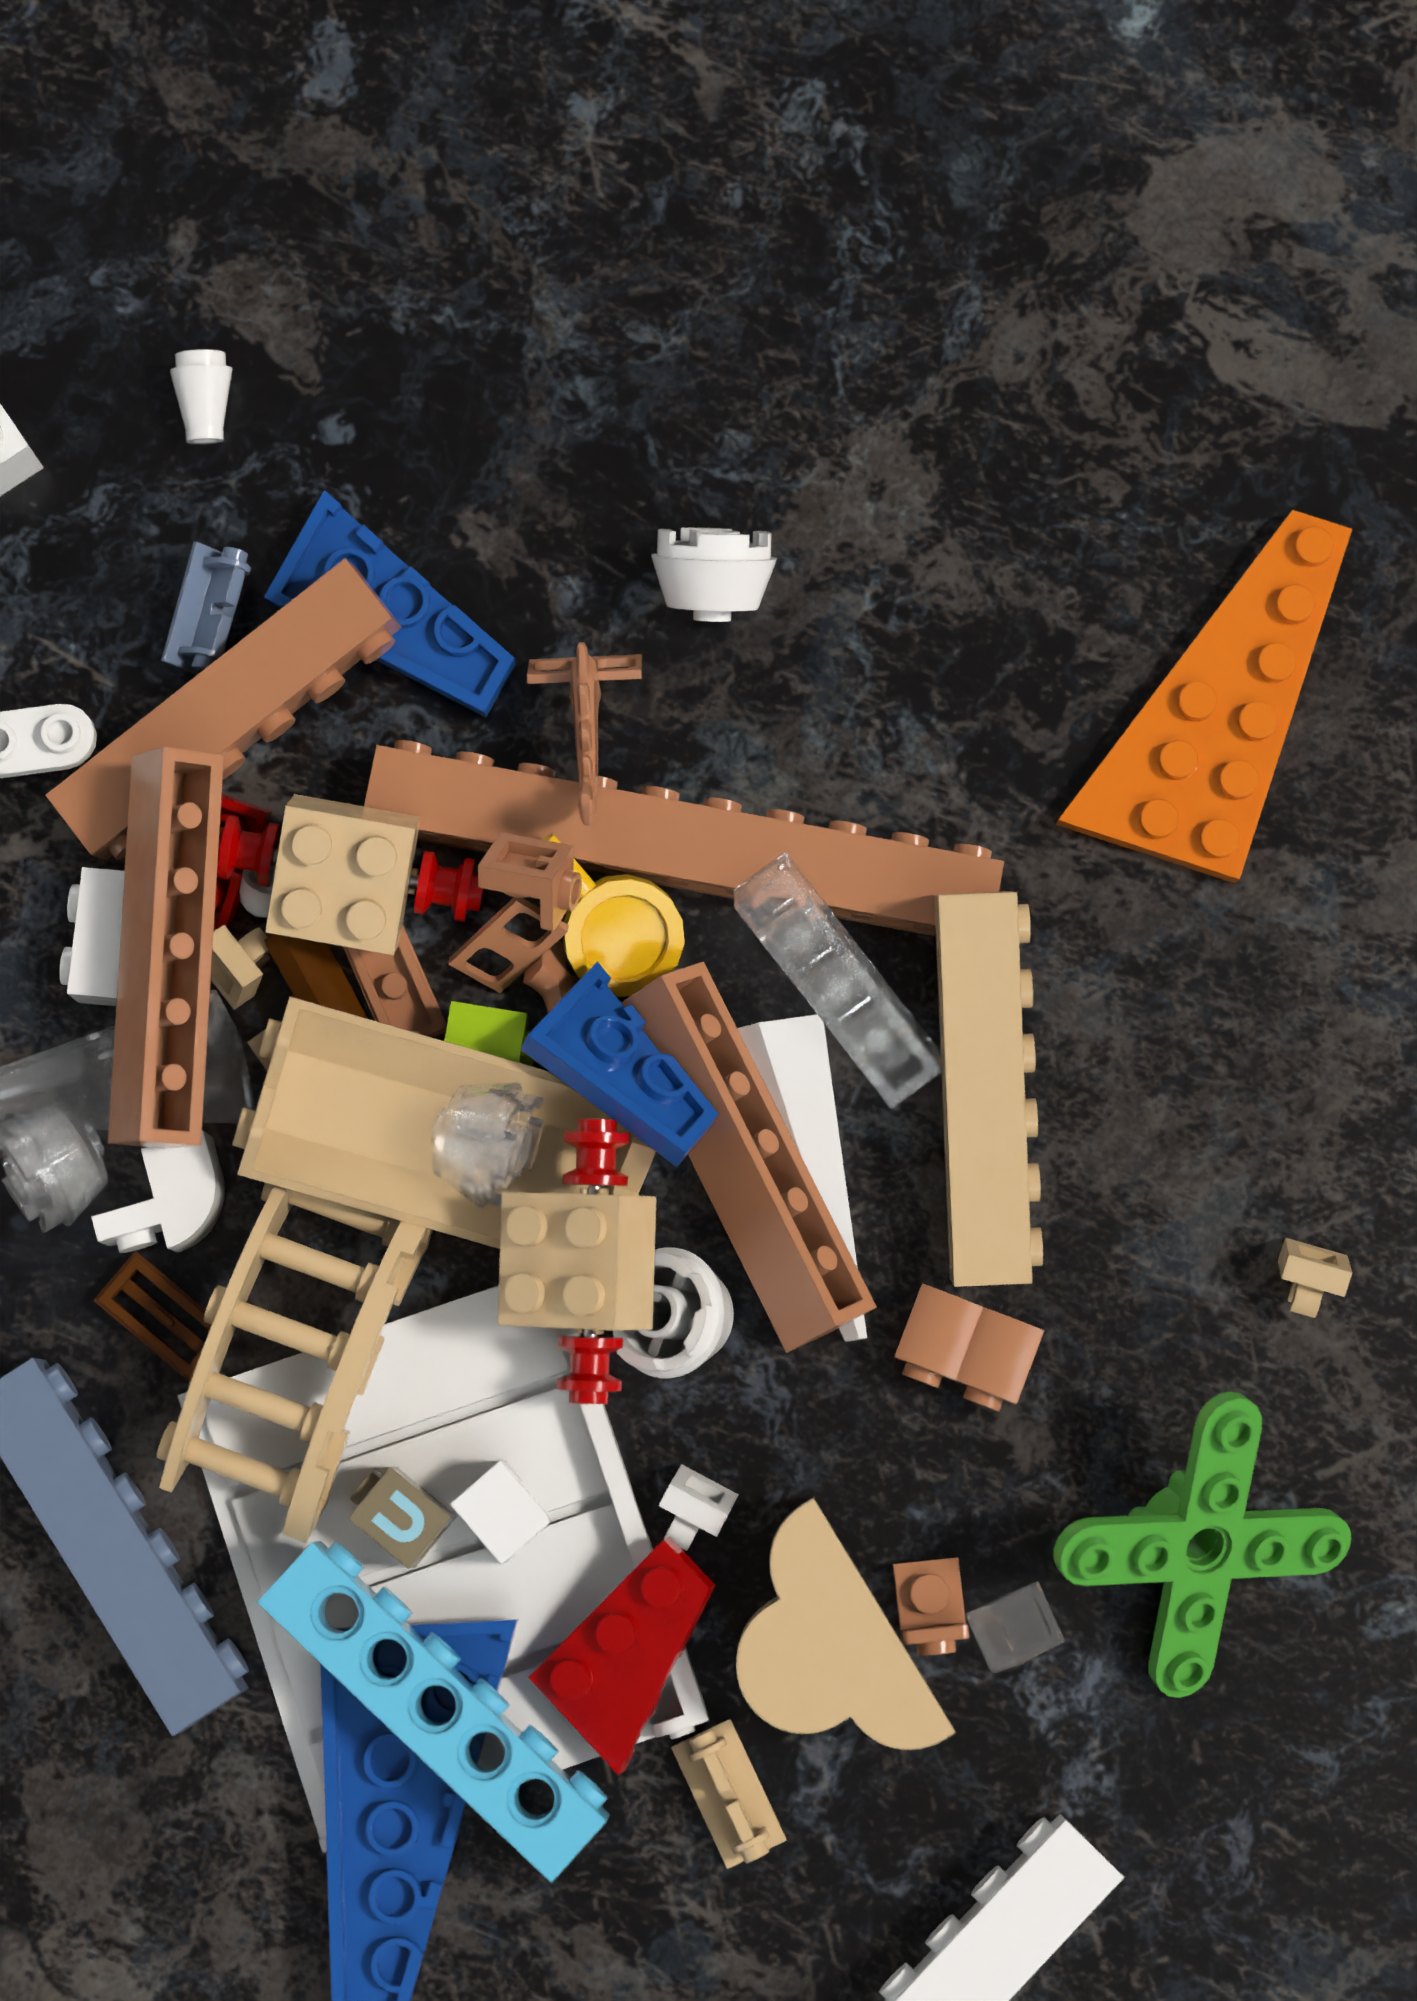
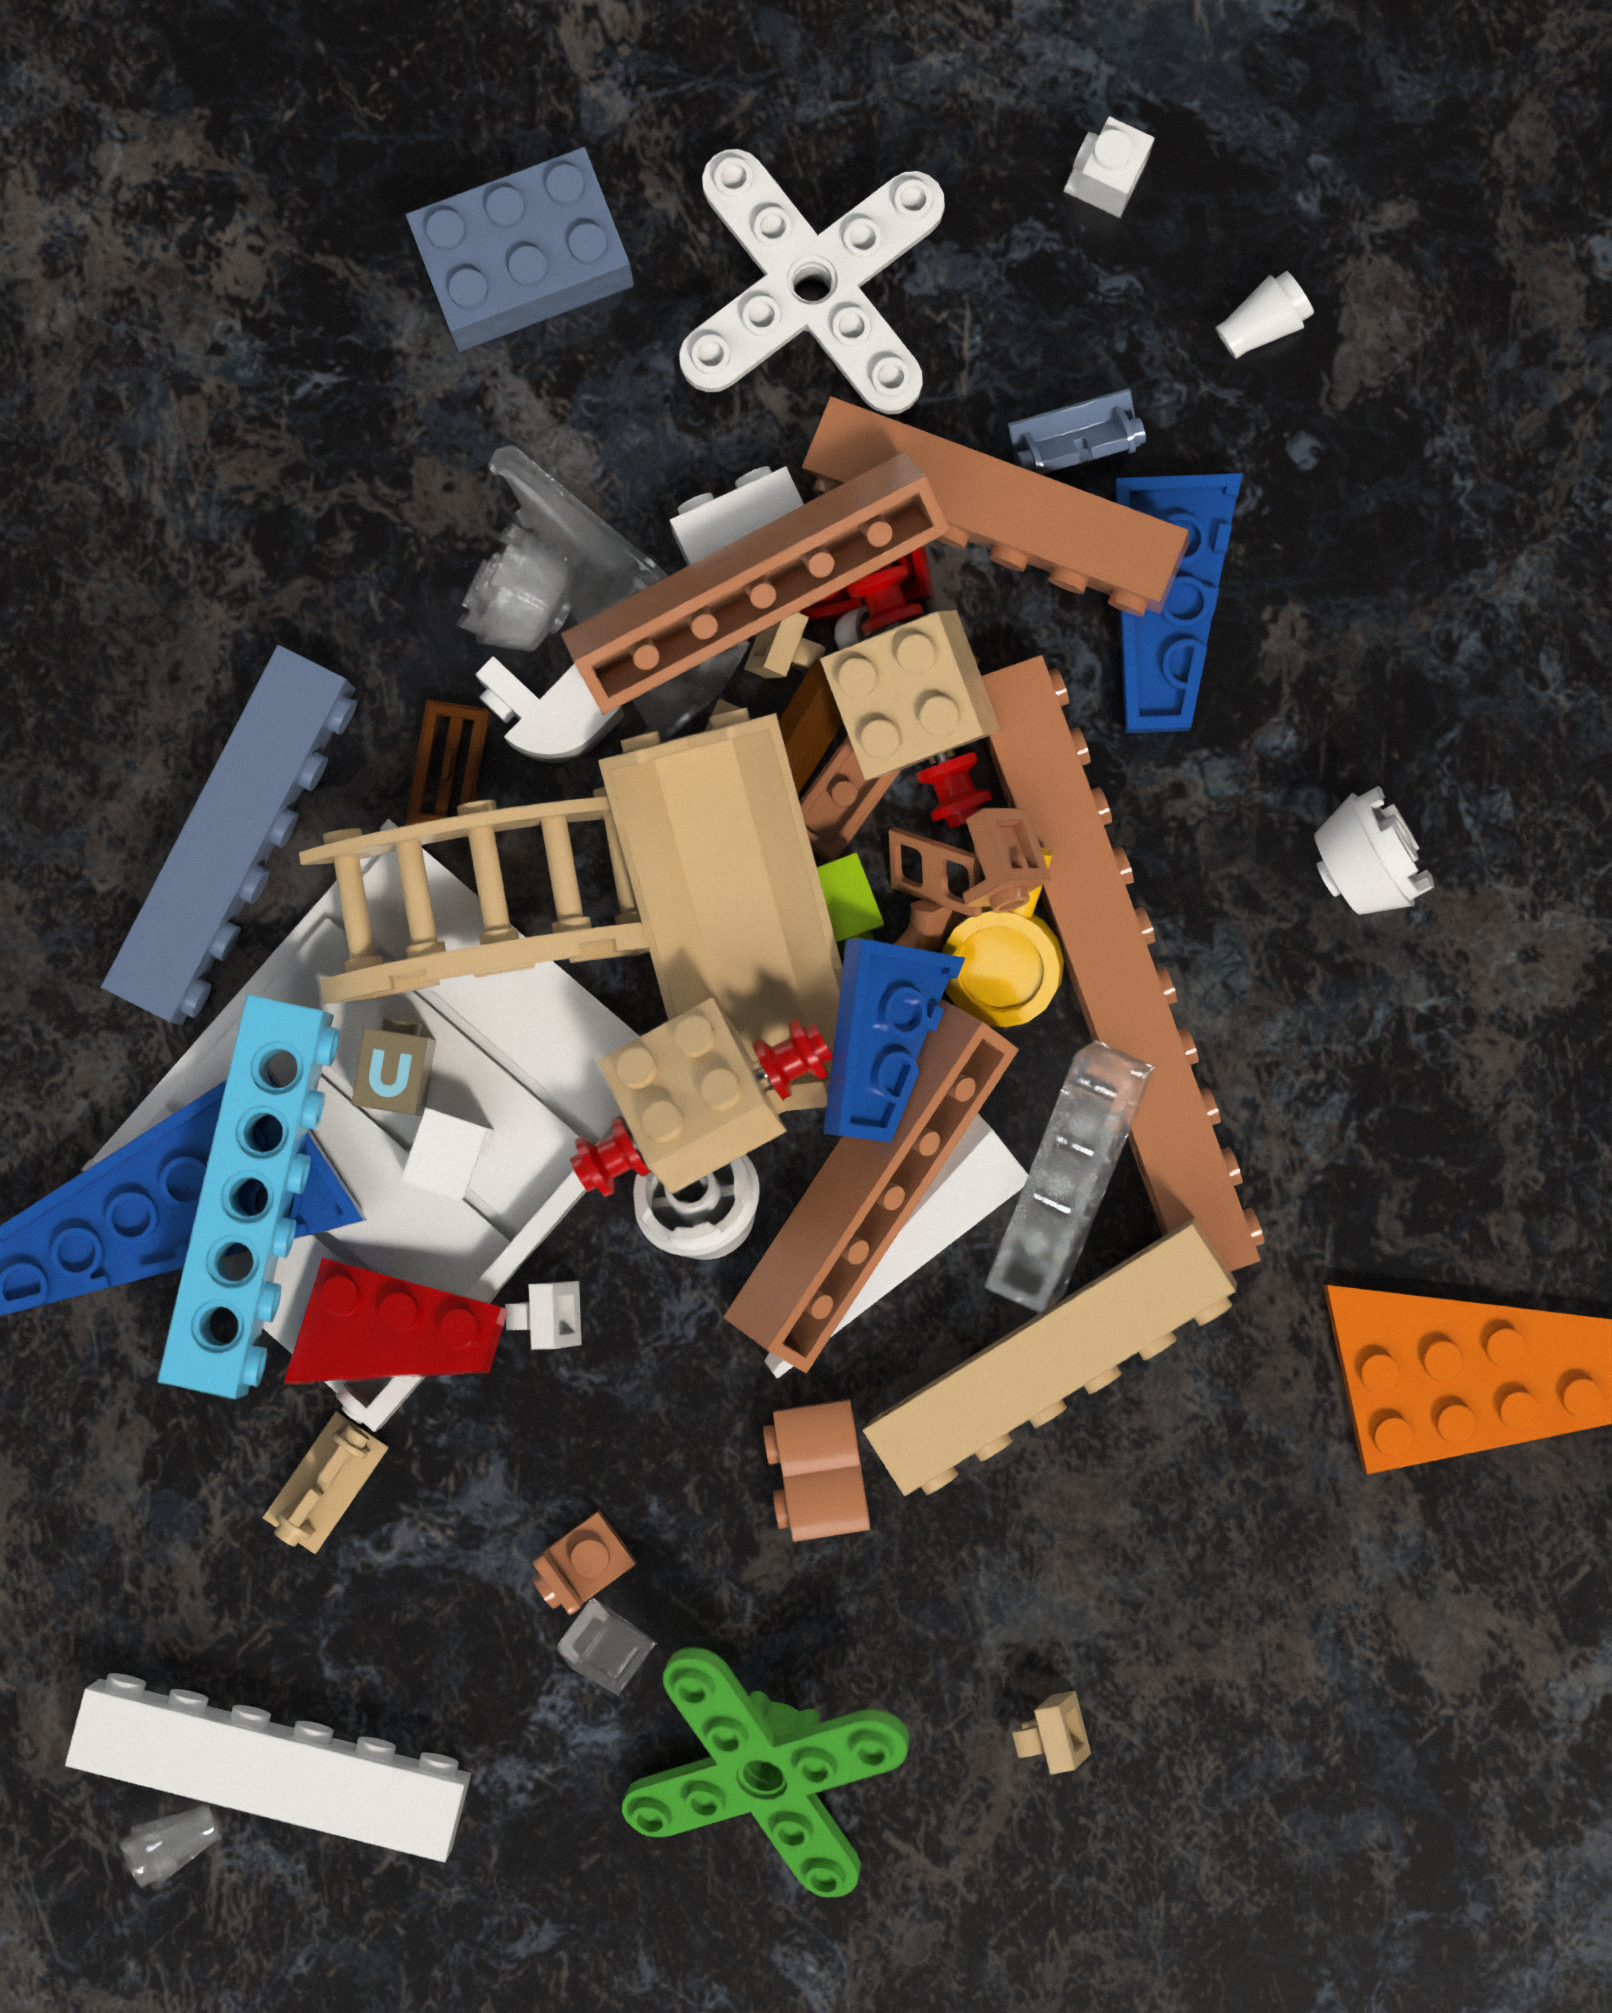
camera: 55 degrees right, 5 degrees up
clear cone [431,1083,544,1208] -> none
nougat piece [527,642,642,825] -> none
tan brick [736,1498,956,1750] -> none

